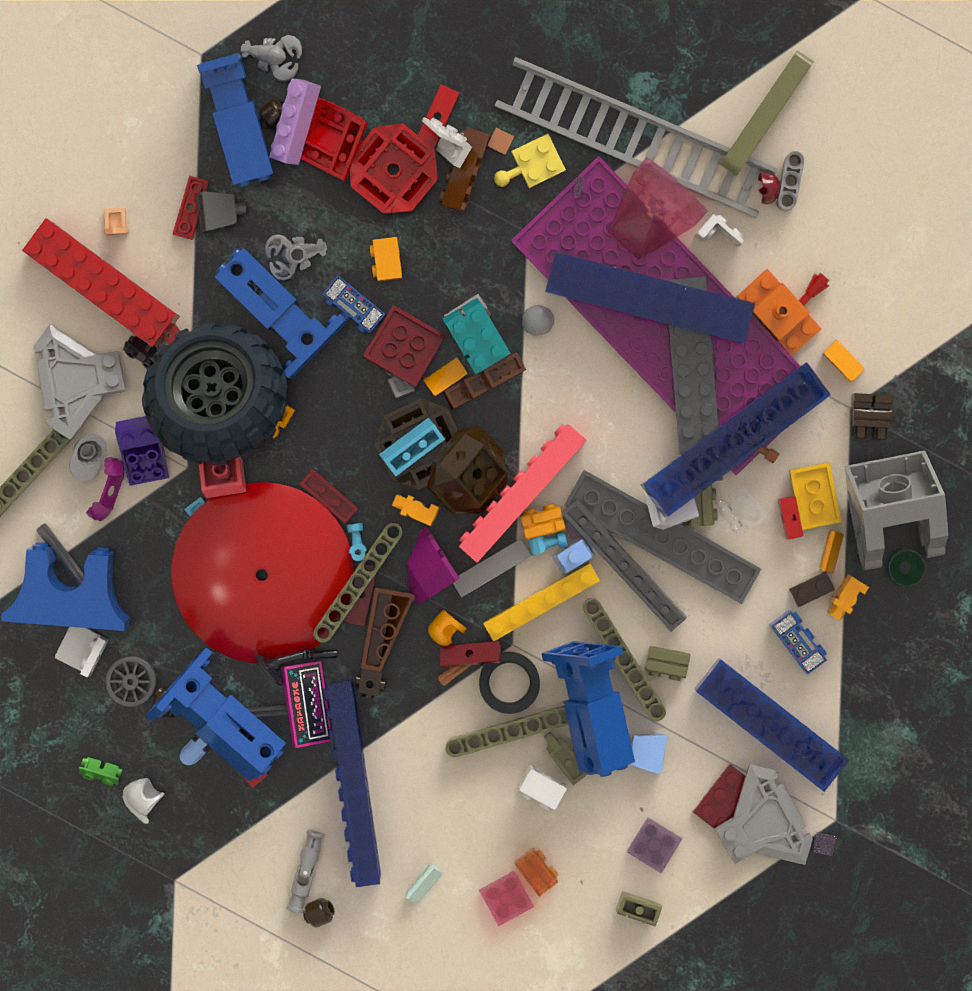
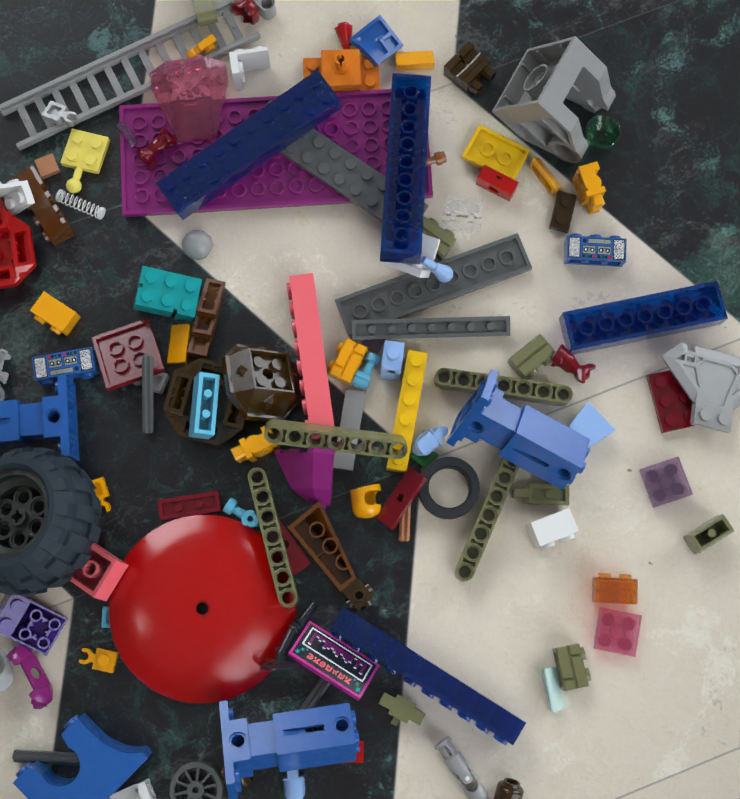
camera: 50 degrees left, 10 degrees down
none -> light grey plate [41,101,78,127]
none -> white piece [55,189,106,220]
none -> light orange plate [79,648,119,673]
none -> dark red animal [136,129,178,171]
none -> dark grey axle [142,354,154,433]
none -> light orange plate [186,34,217,61]
none -> olive beam [264,419,408,459]
none -> blue plate [348,15,404,67]
none -> olive piece [378,692,426,726]
none -> green tile [410,451,438,469]
none -> light blue arm [411,426,448,456]
none -> light blue piece [420,256,453,283]
none -> dark red animal [551,344,596,384]
none -> olive brick [552,643,591,691]

